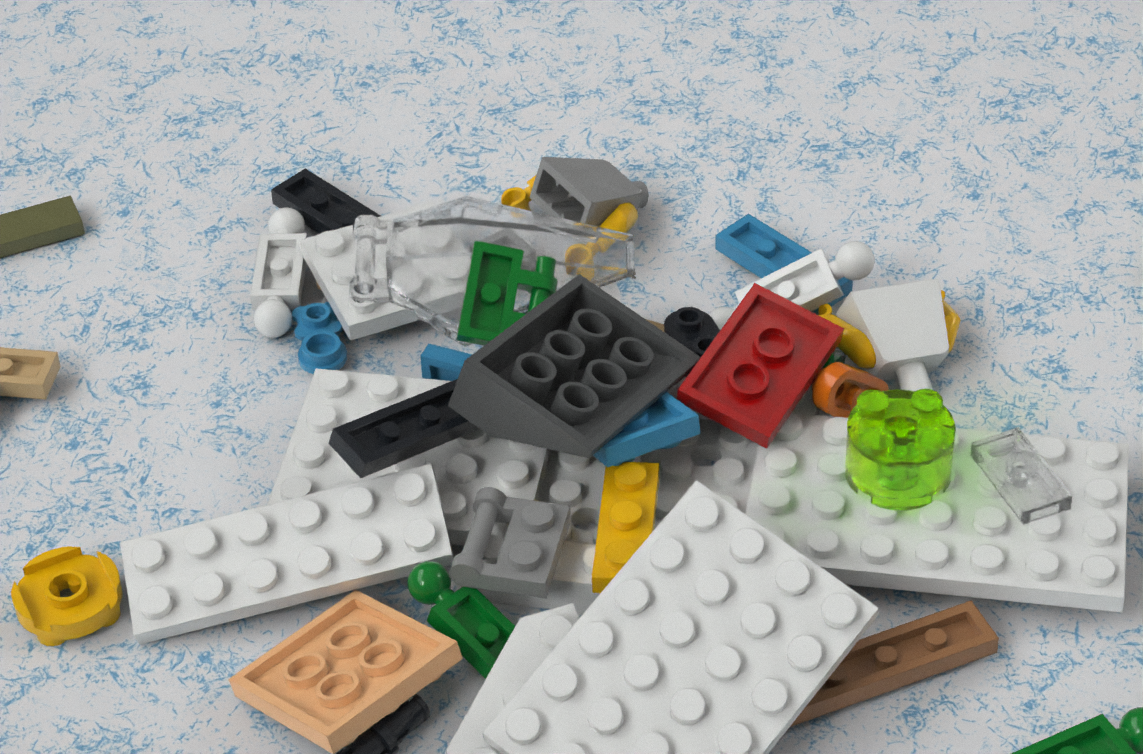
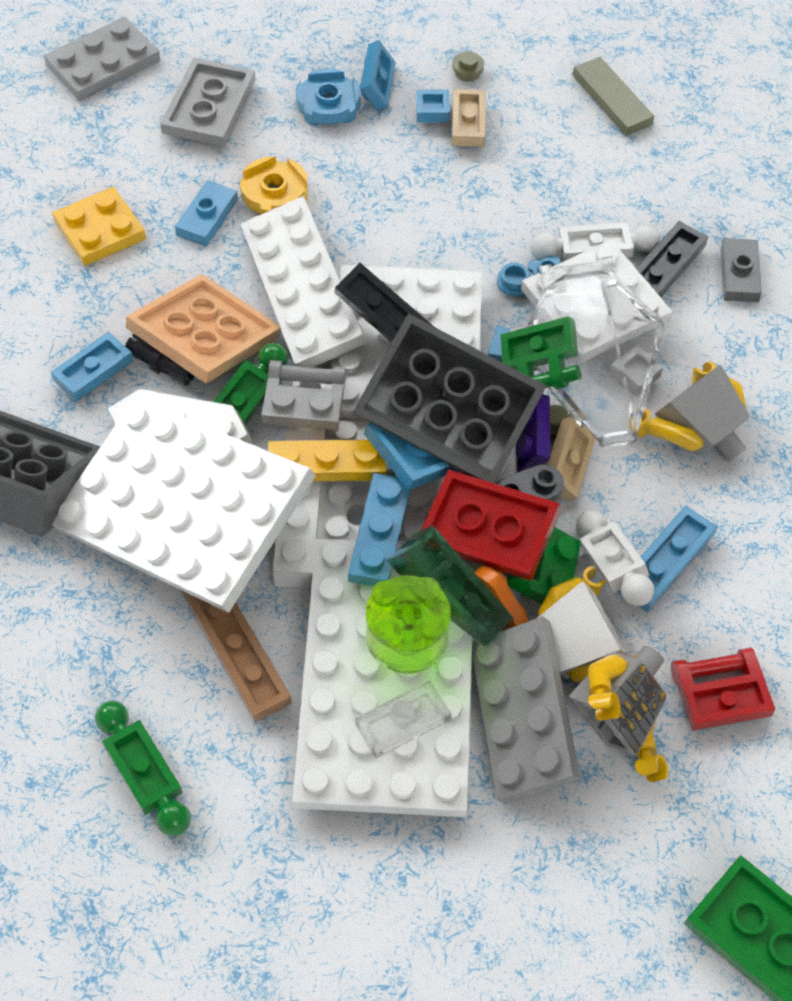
camera: 80 degrees right, 15 degrees up
none -> dark azure plate [175,180,238,246]
none -> dark azure plate [348,473,411,589]
none -> clear green slope [387,525,514,646]
none -> light grey plate [472,616,581,804]
none -> torso [569,646,669,782]
none -> red plate [671,647,775,731]
none -> plate [721,238,762,302]

